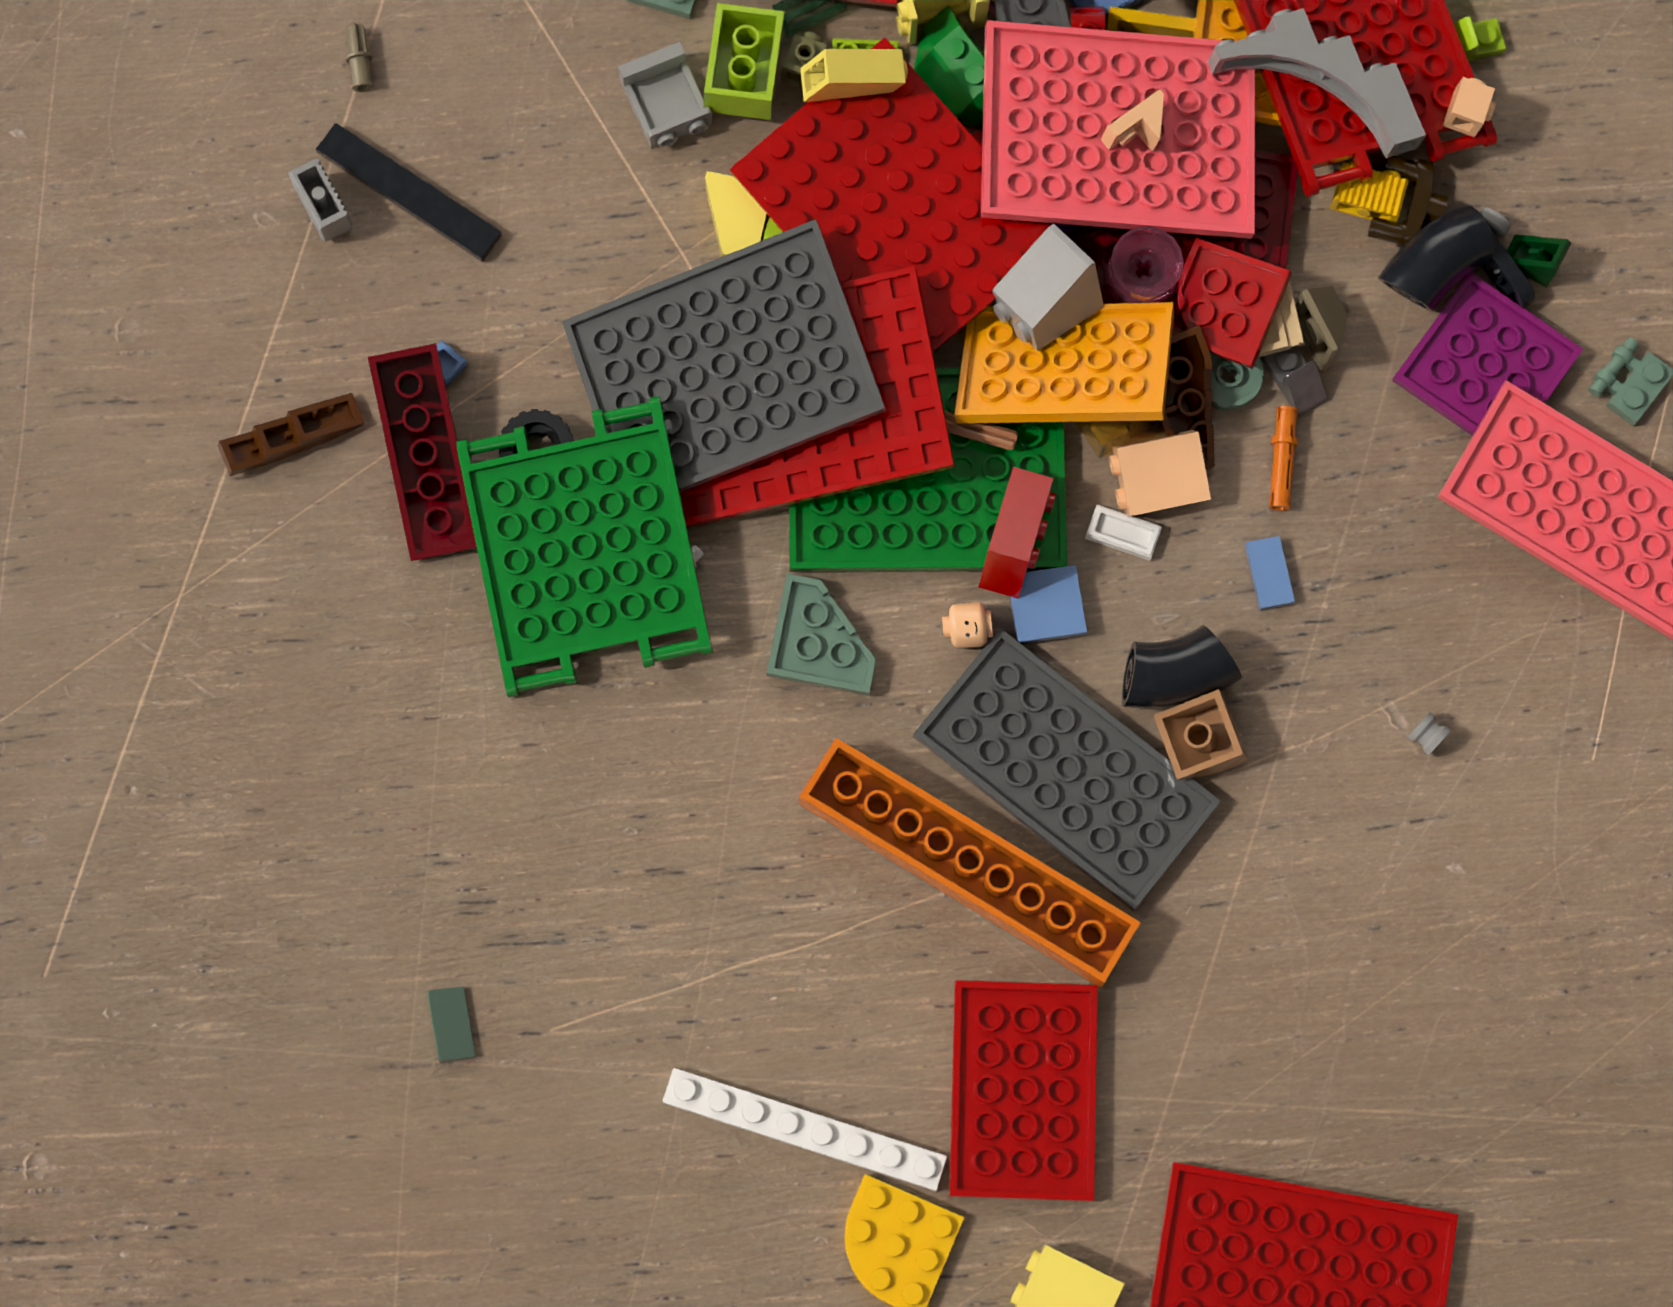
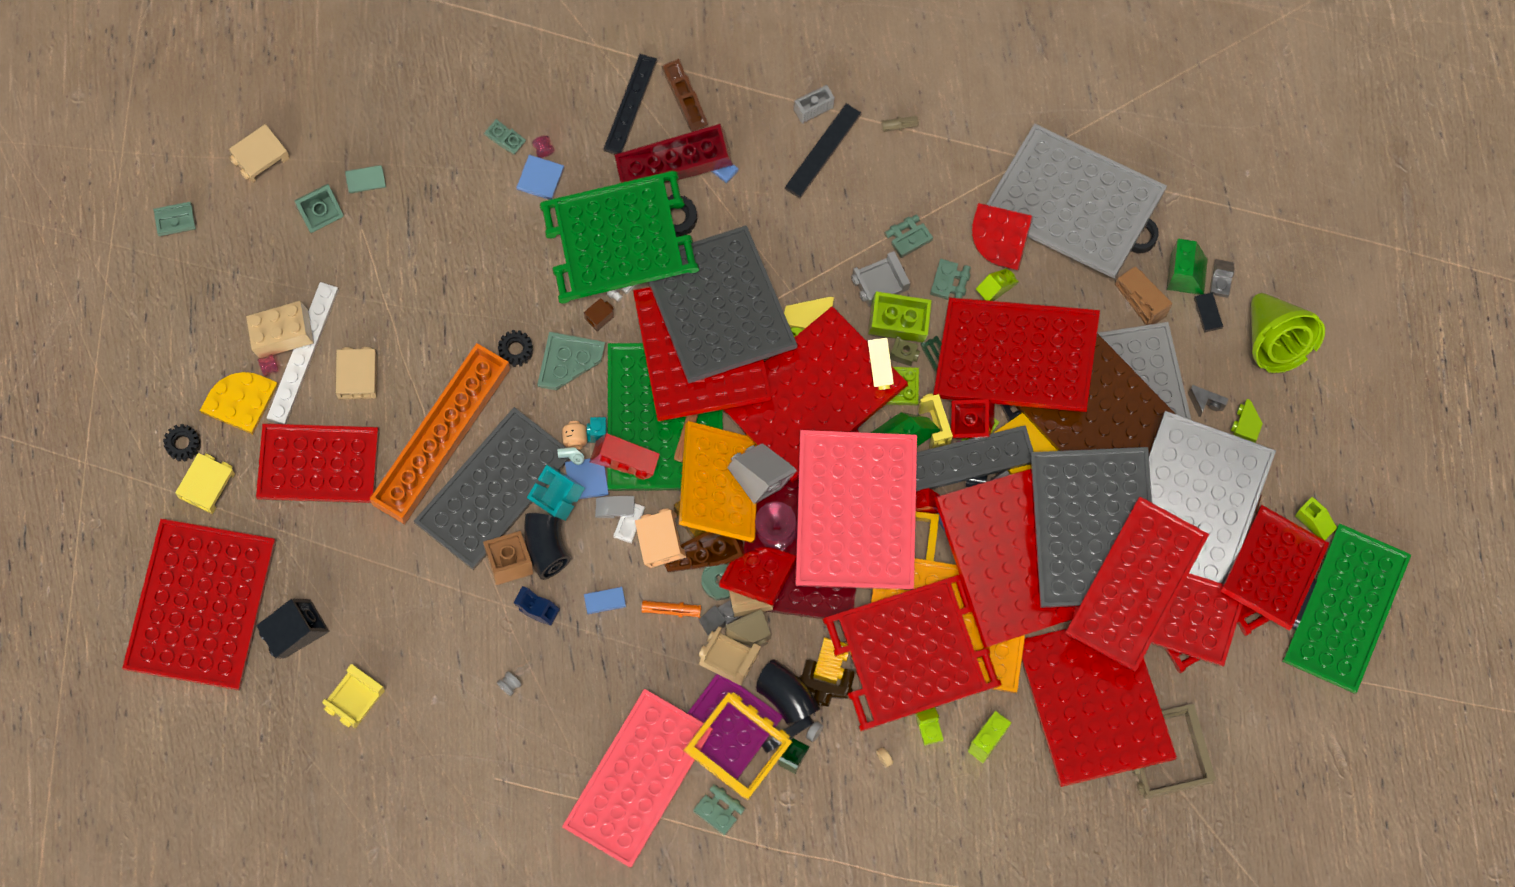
camera: 90 degrees right, 5 degrees down
light nougat slope [1101,89,1164,151] -> none
light grey arch [1208,8,1426,158] -> none
light nougat brick [1443,77,1496,137] -> none
none -> tan panel [229,124,290,183]
none -> tan brick [246,301,313,359]
none -> black slope [256,599,330,658]
none -> clear pink wheel [258,354,279,377]
none -> sand green slope [294,184,344,233]
none -> light yellow panel [322,664,385,729]
none -> tan brick [336,347,377,399]
none -> sand green slope [484,119,526,154]
none -> black tyre [498,330,533,367]
none -> dark blue brick [513,586,560,626]
none -> medium blue tile [517,155,564,200]
none -> teal piece [527,465,585,521]
none -> clear pink wheel [532,135,554,158]
none -> light aqua arm [557,447,584,465]
none -> reddish brown brick [584,298,614,332]
none -> teal brick [587,417,607,443]
none -> light grey slope [595,496,635,518]
none -> black tile [603,53,657,155]
none -> yellow window [683,692,792,800]
none -> tan panel [698,626,761,685]
none -> tan tile [876,747,893,768]
none -> sand green plate [884,214,933,258]

